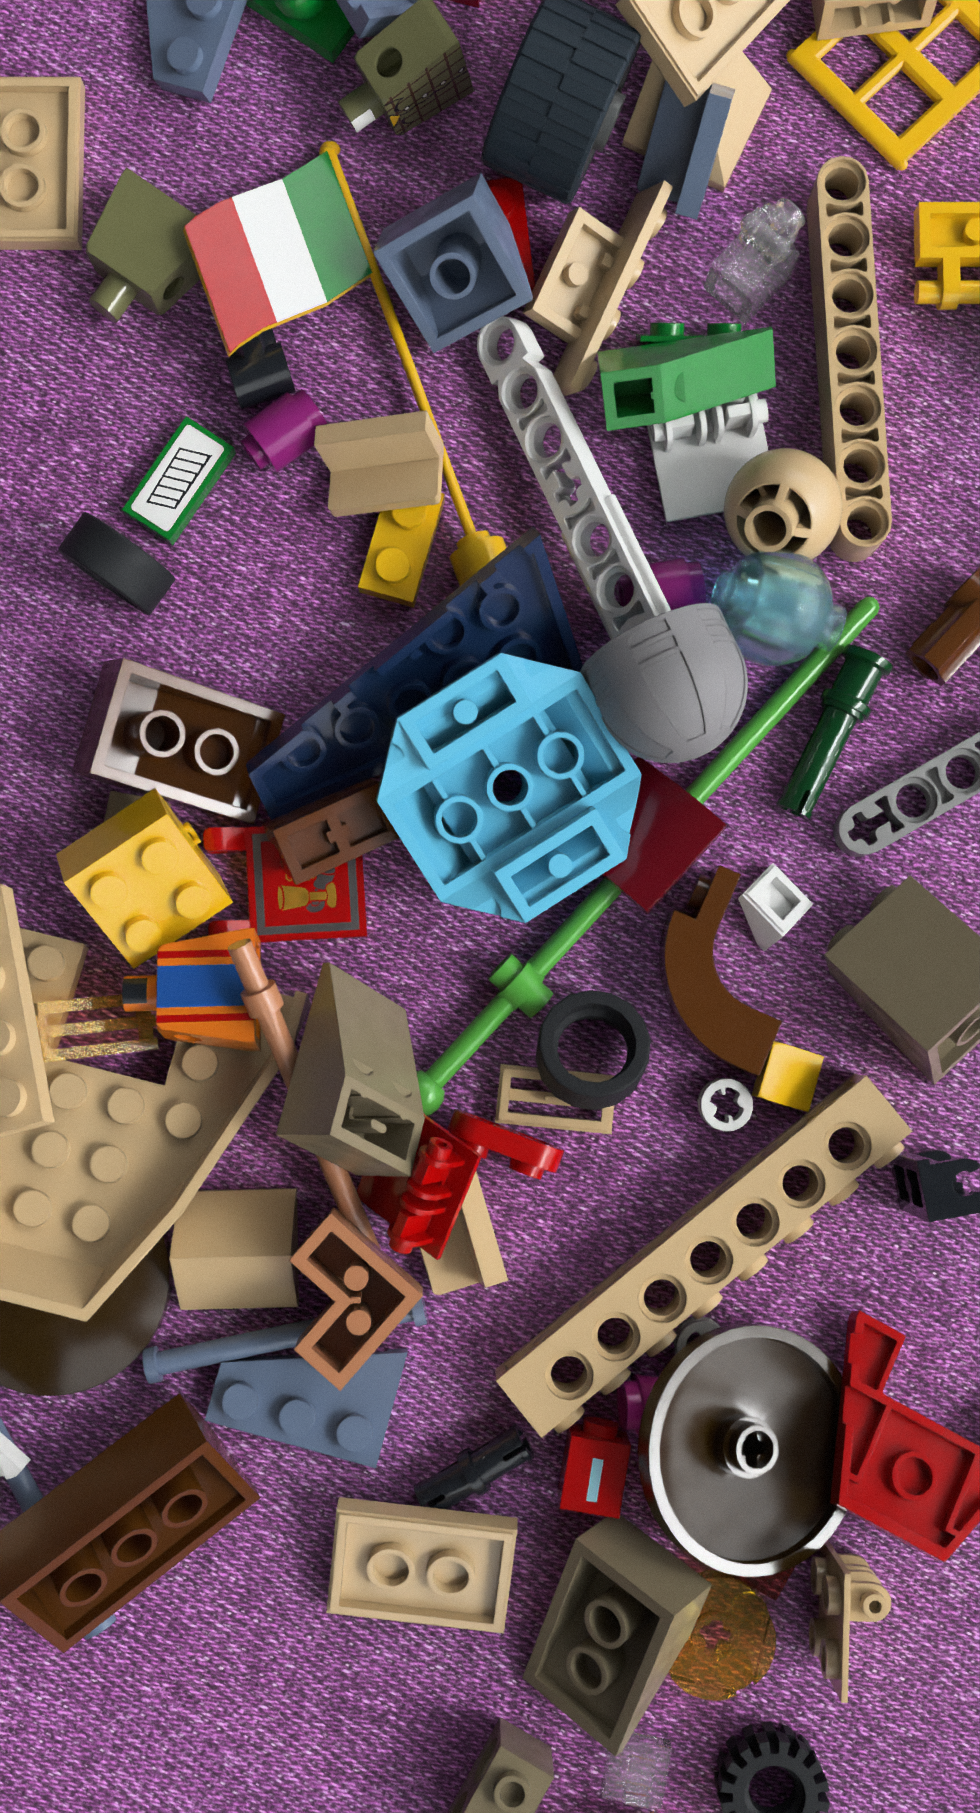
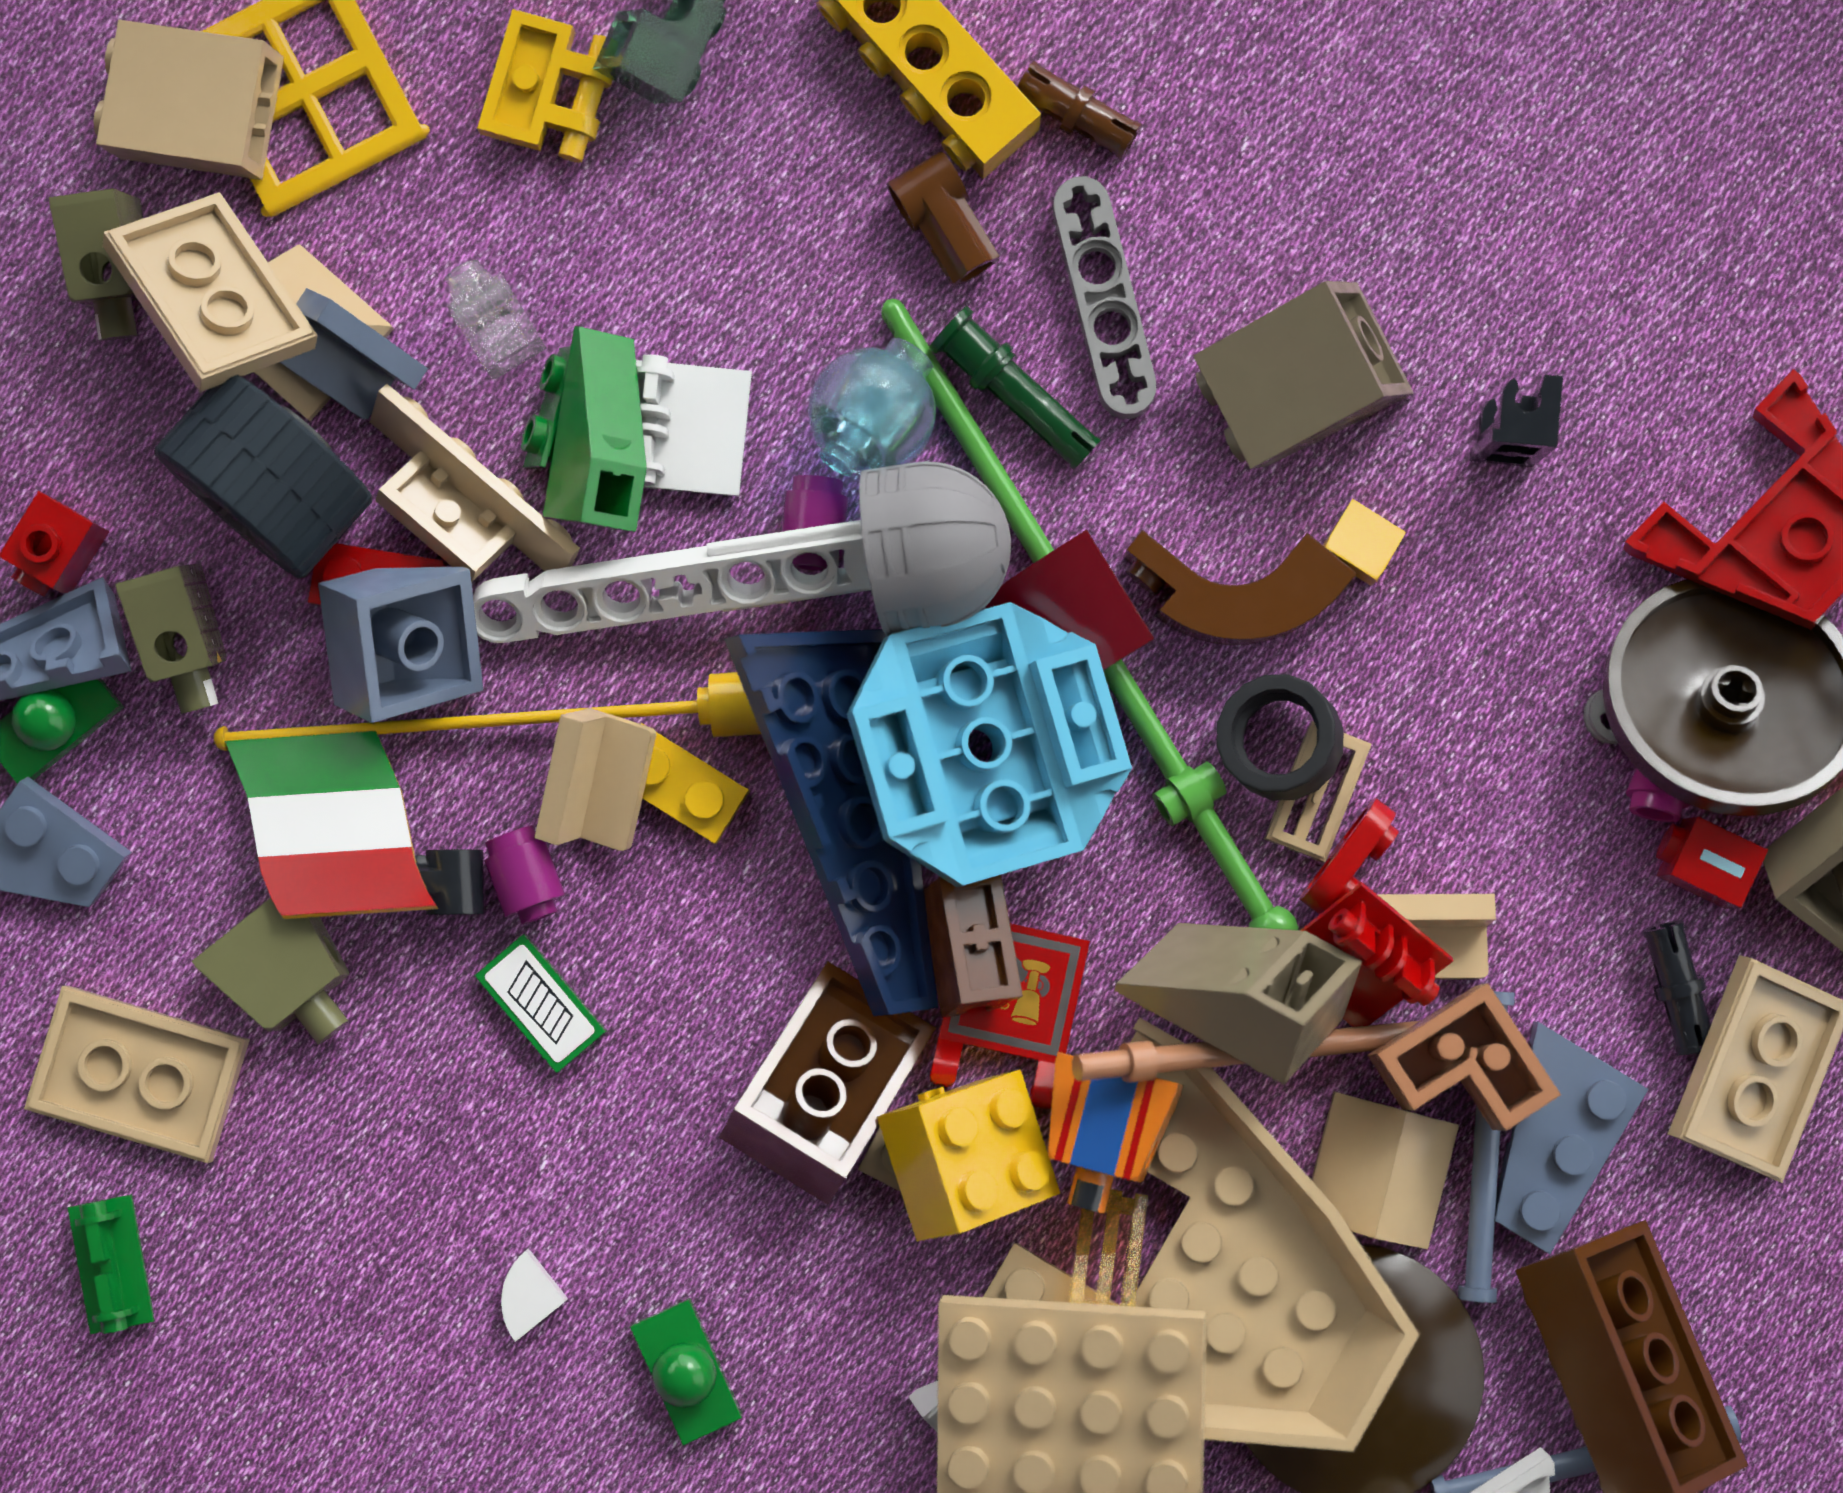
camera: 70 degrees left, 0 degrees up
black tyre [58,512,175,615] -> none
tan brick [495,1074,913,1438] -> none
white bush [697,1078,753,1131] -> none
tan brick [724,448,843,568] -> none
white slope [738,863,813,951] -> none
tan beam [807,156,892,562] -> none

